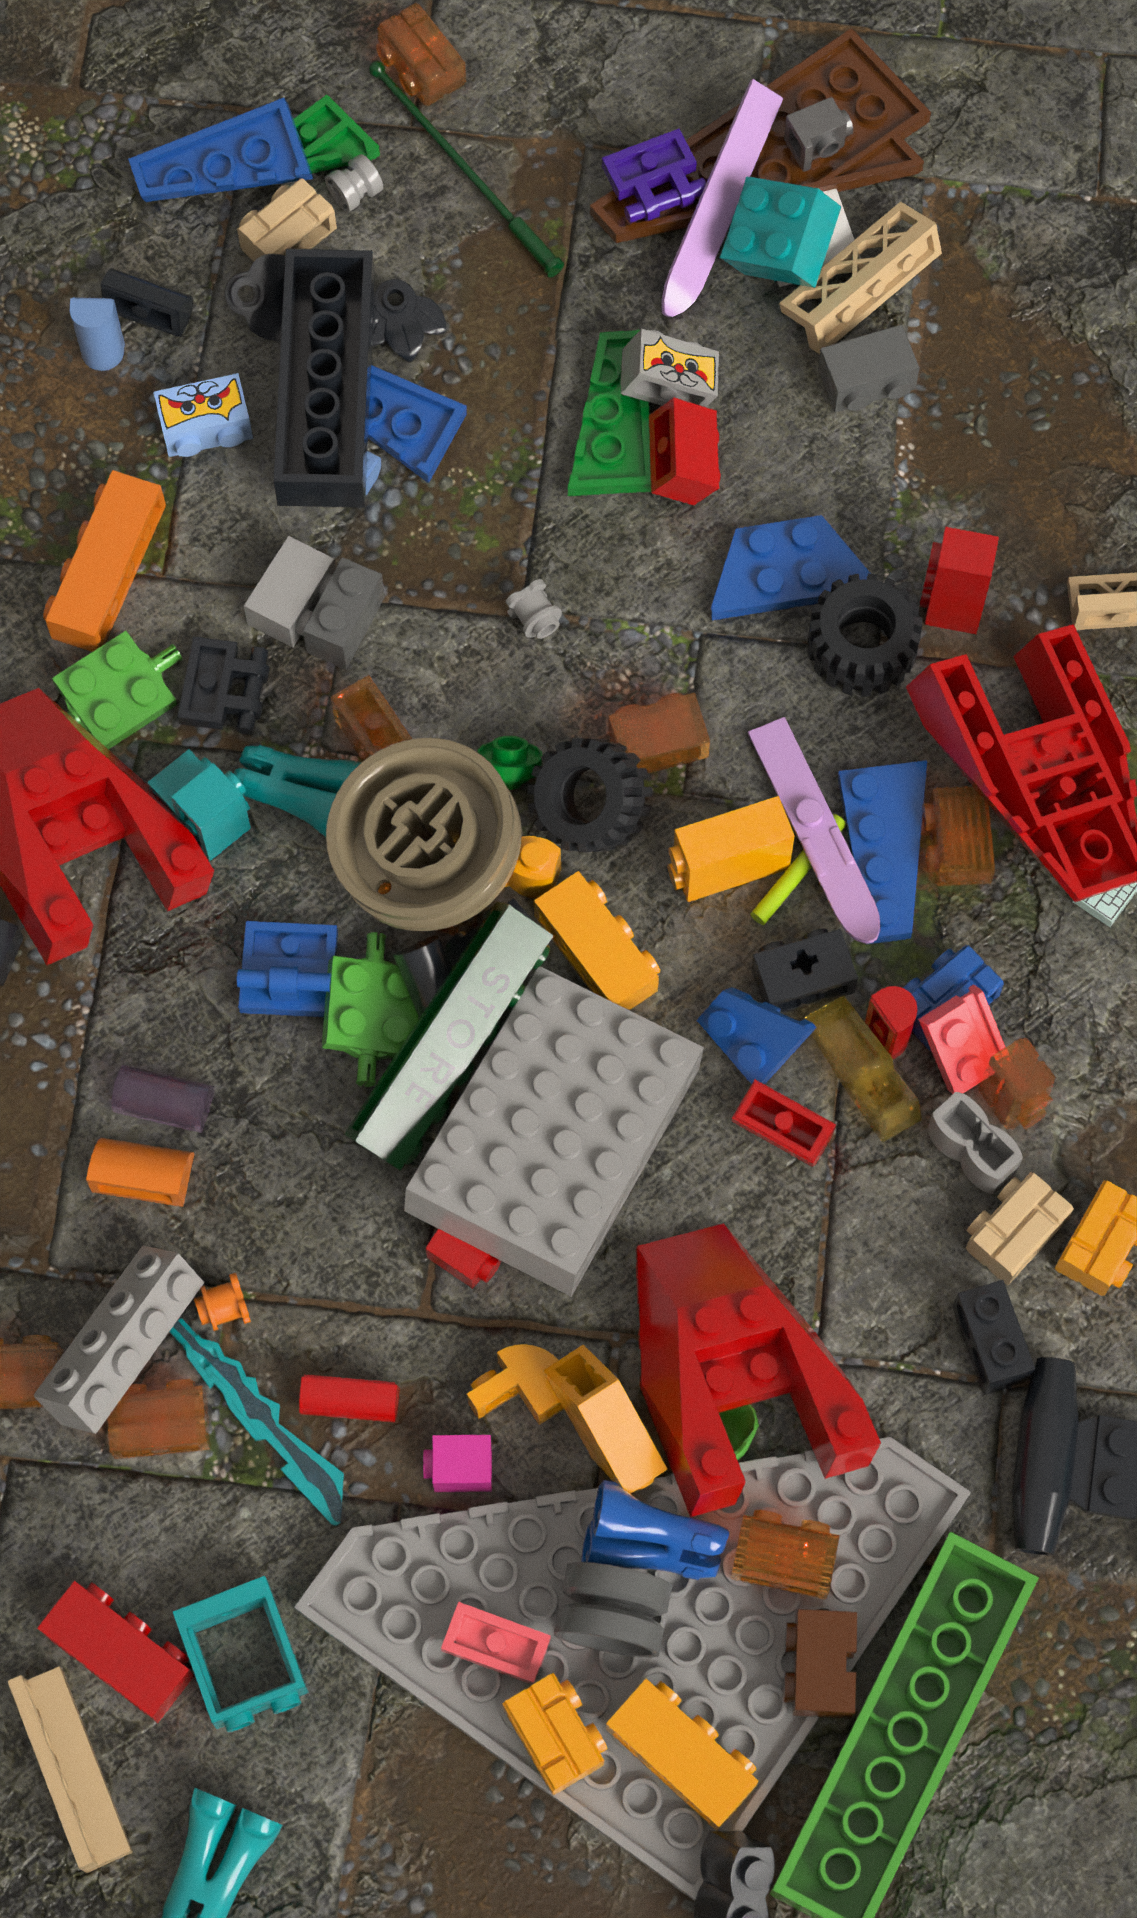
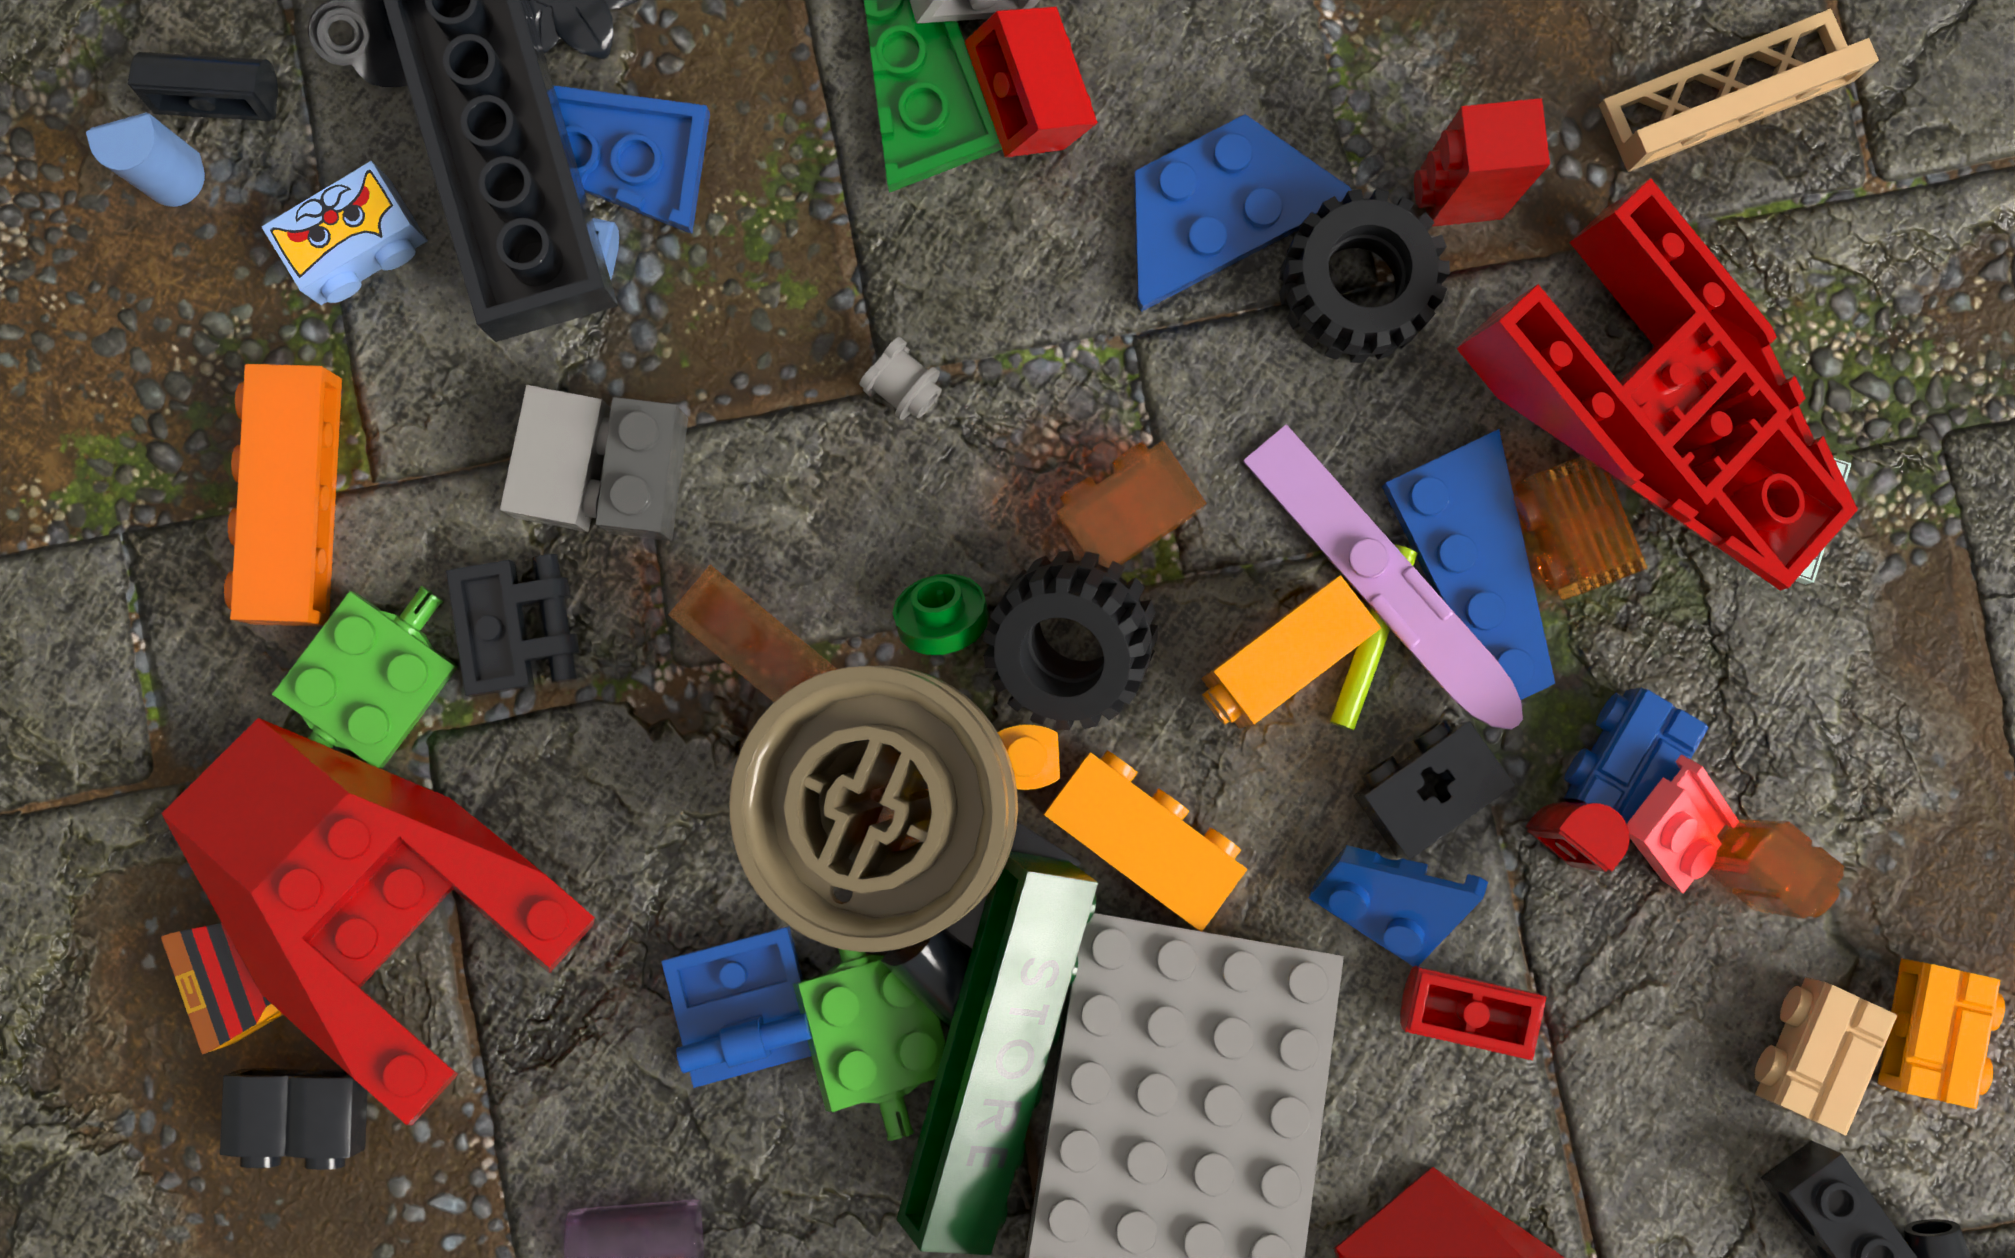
camera: 20 degrees left, 15 degrees up
teal brick [147,749,251,861] -> none
teal piece [233,745,362,837] -> none
clear yellow slope [805,995,922,1143] -> none
light grey brick [927,1092,1023,1195] -> none

